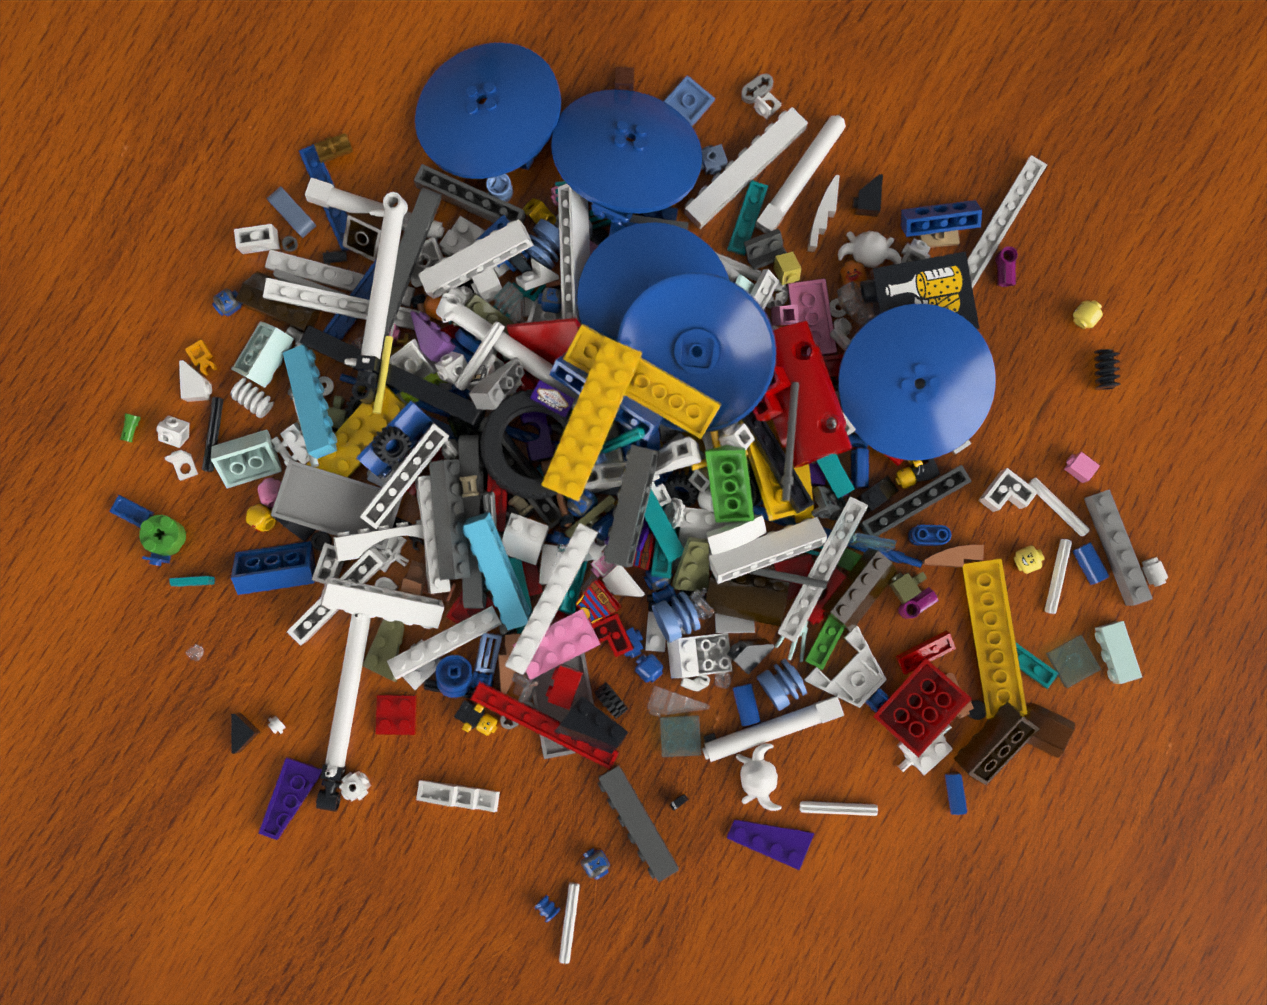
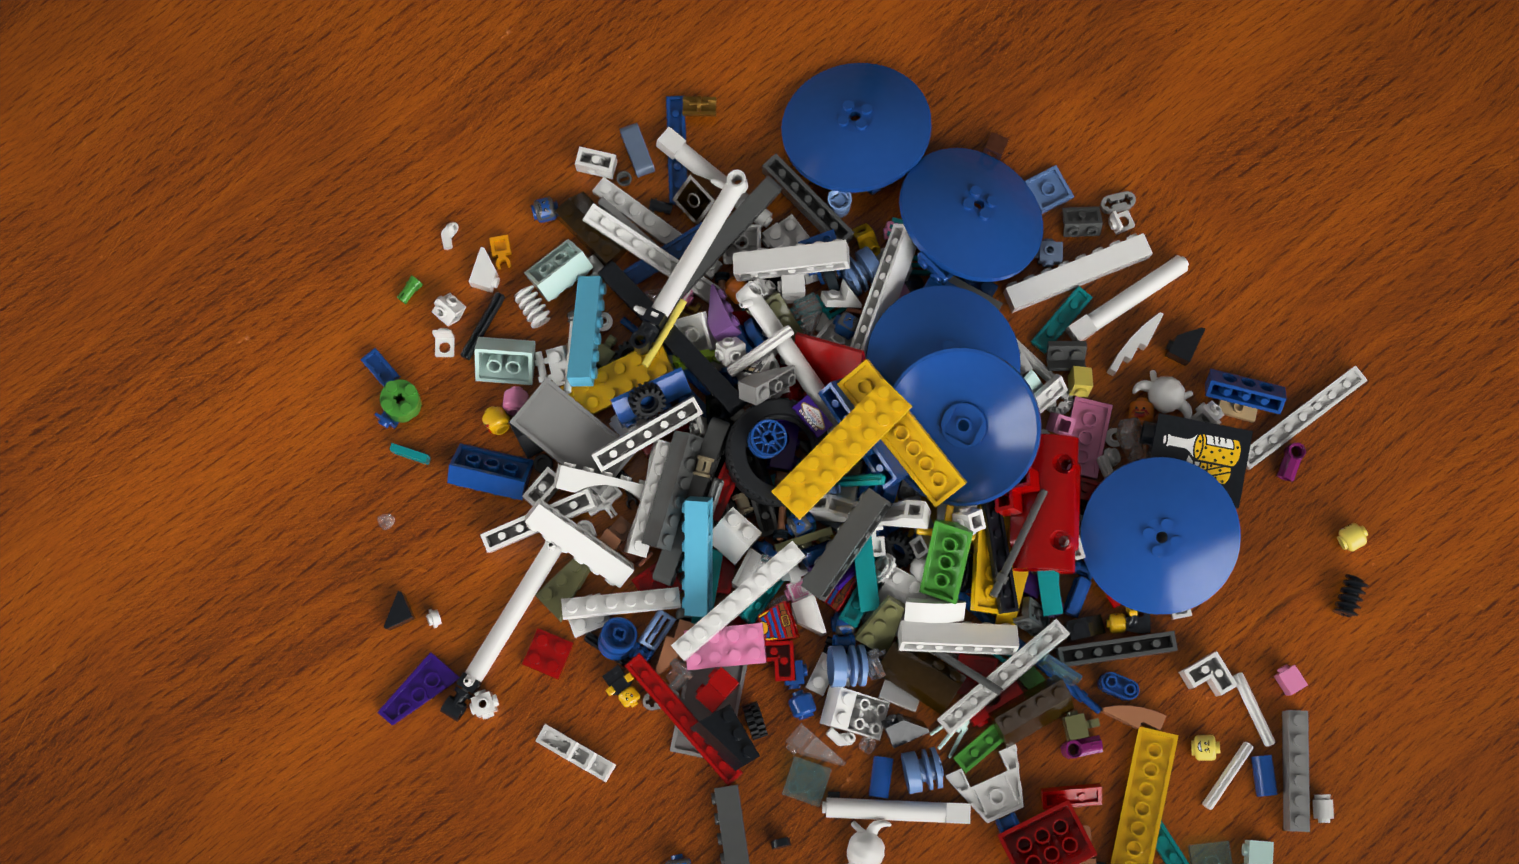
camera: 20 degrees right, 5 degrees down
none -> white arm [441,222,459,250]
none -> blue wheel [747,419,787,459]
none -> dark grey bracket [1061,207,1103,237]

